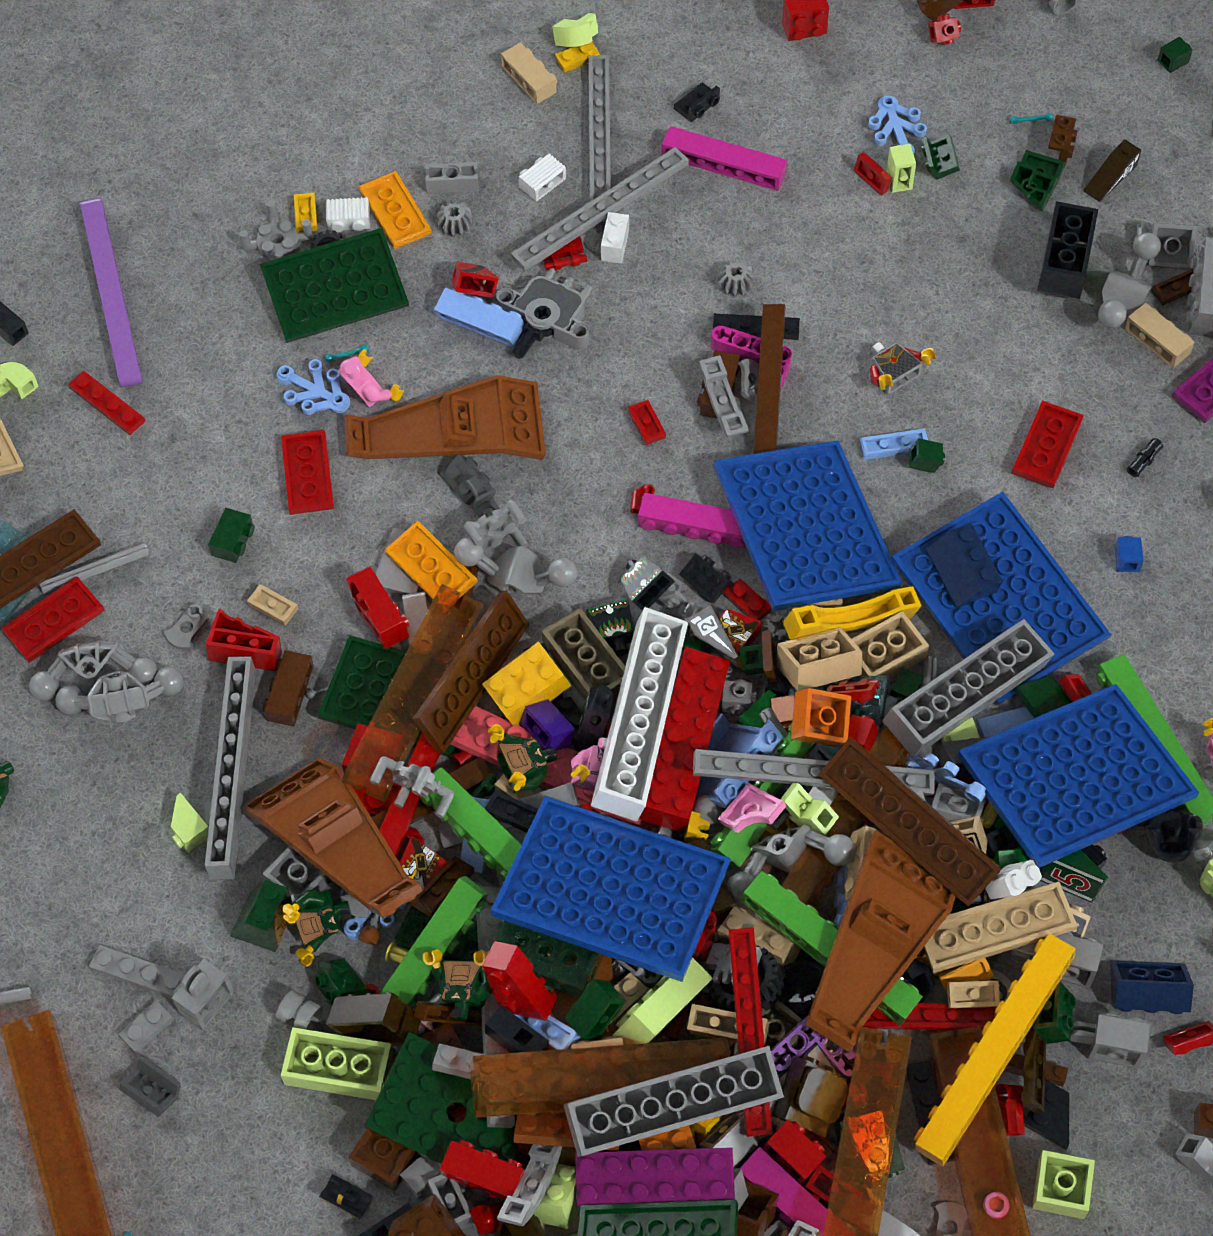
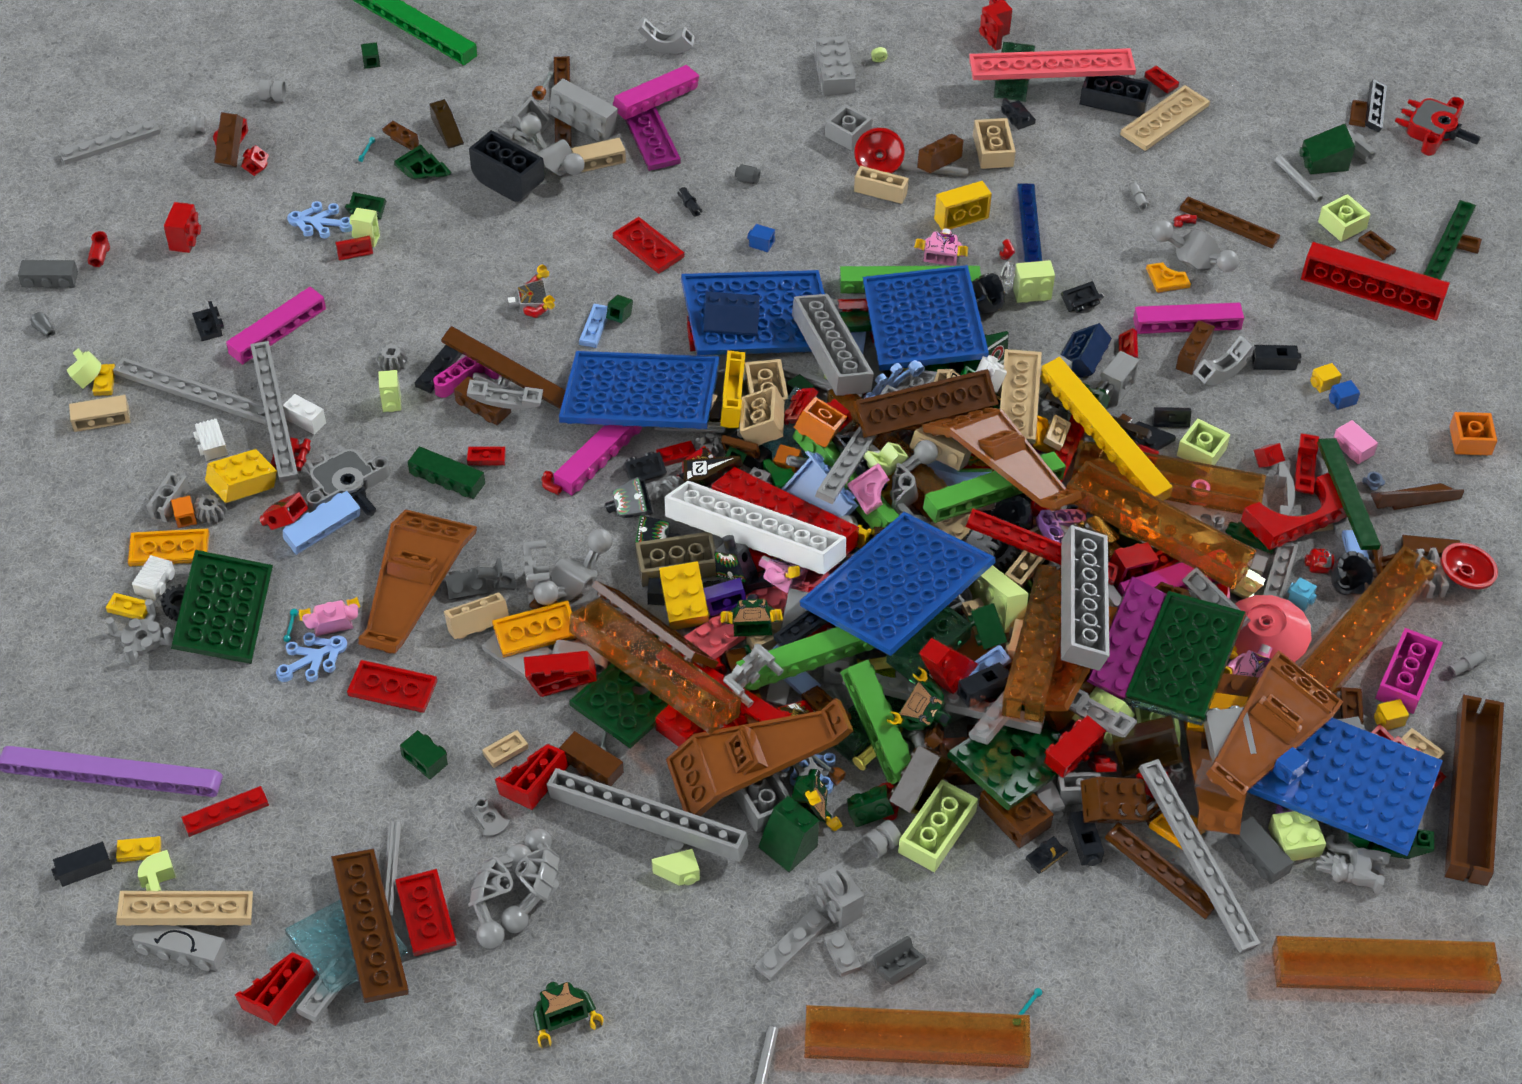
camera: 70 degrees left, 10 degrees down
none -> yellow plate [116,836,161,862]
none -> orange brick [171,496,197,528]
none -> yellow brick [205,449,277,503]
none -> yellowish green brick [379,370,401,412]
none -> dark green brick [407,446,485,499]
none -> tan brick [444,592,509,639]
none -> black tile [1152,407,1192,428]

